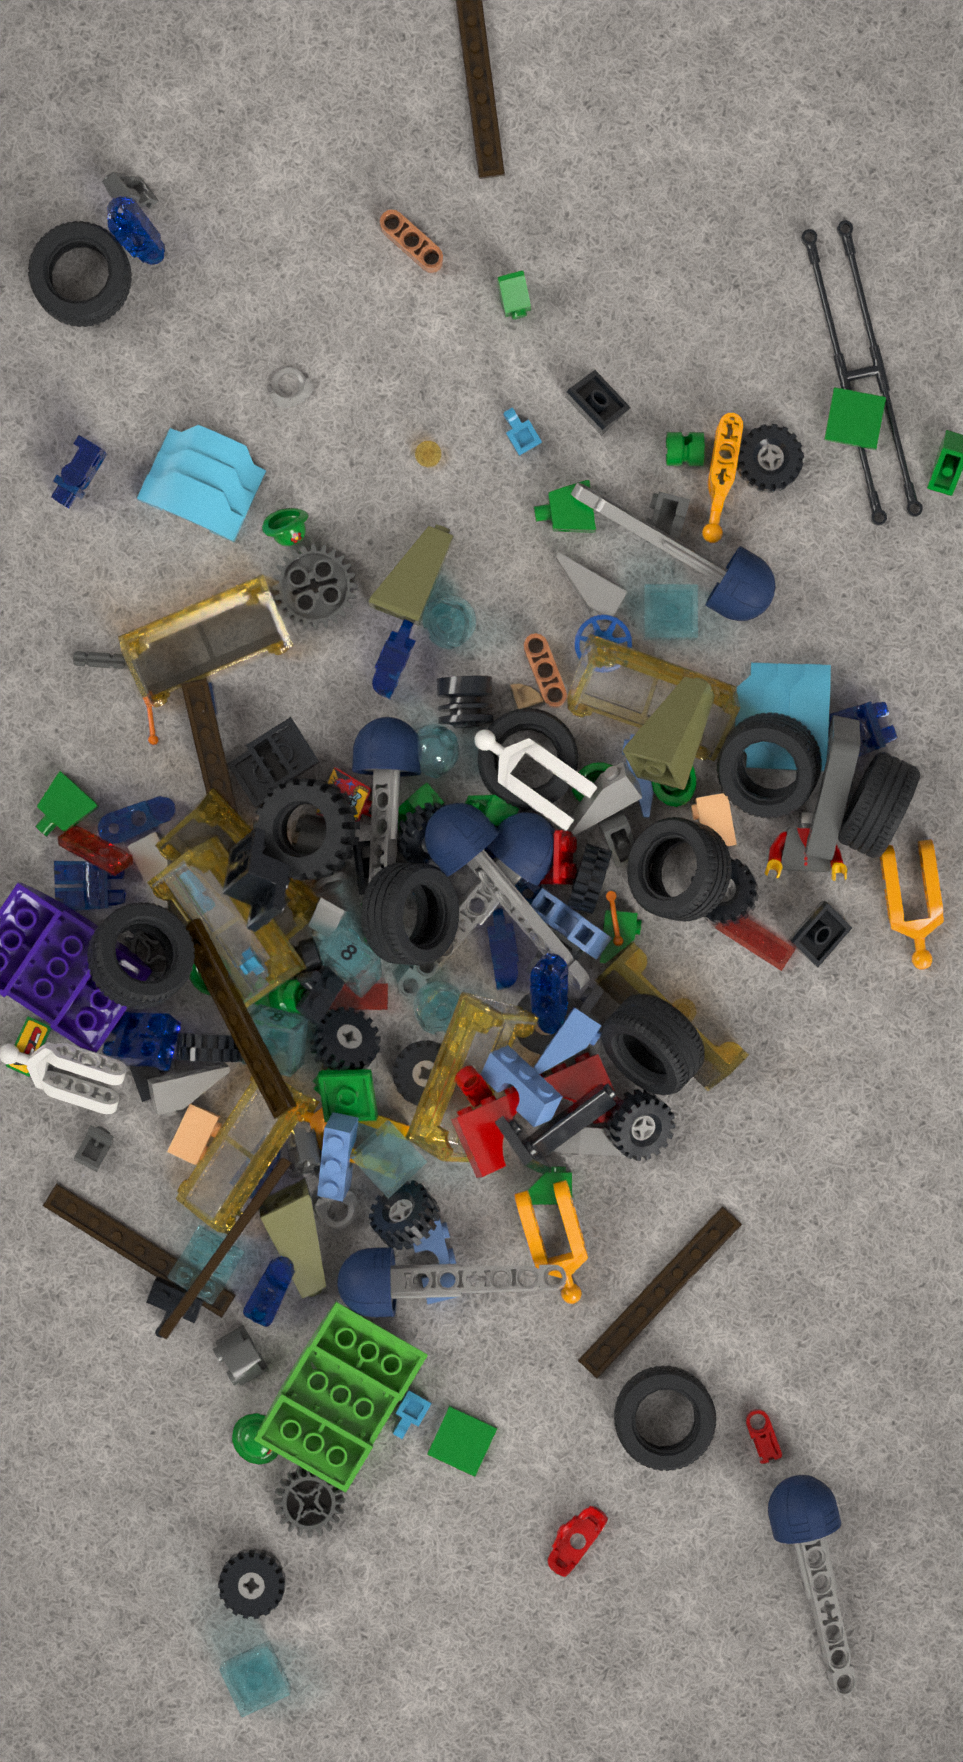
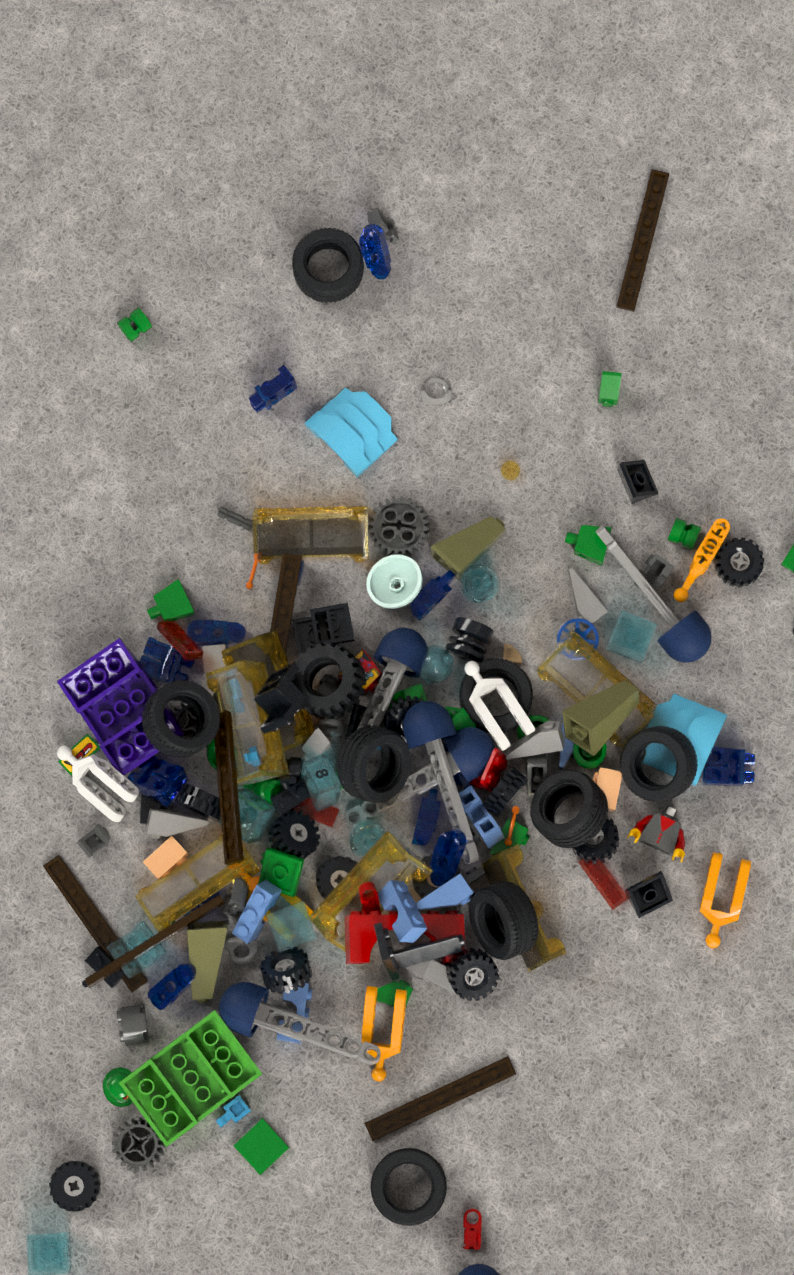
camera: 25 degrees right, 10 degrees down
green hat [262,508,309,546] -> none
nougat beam [380,209,443,273] -> none
dark azure plate [503,407,542,456] -> none
nougat beam [524,633,567,708] -> none
red piece [548,1506,608,1577] -> none
dark grey beam [805,715,860,860] -> none
black tyre [838,752,920,858] -> none
none -> light aqua dish [366,554,423,609]

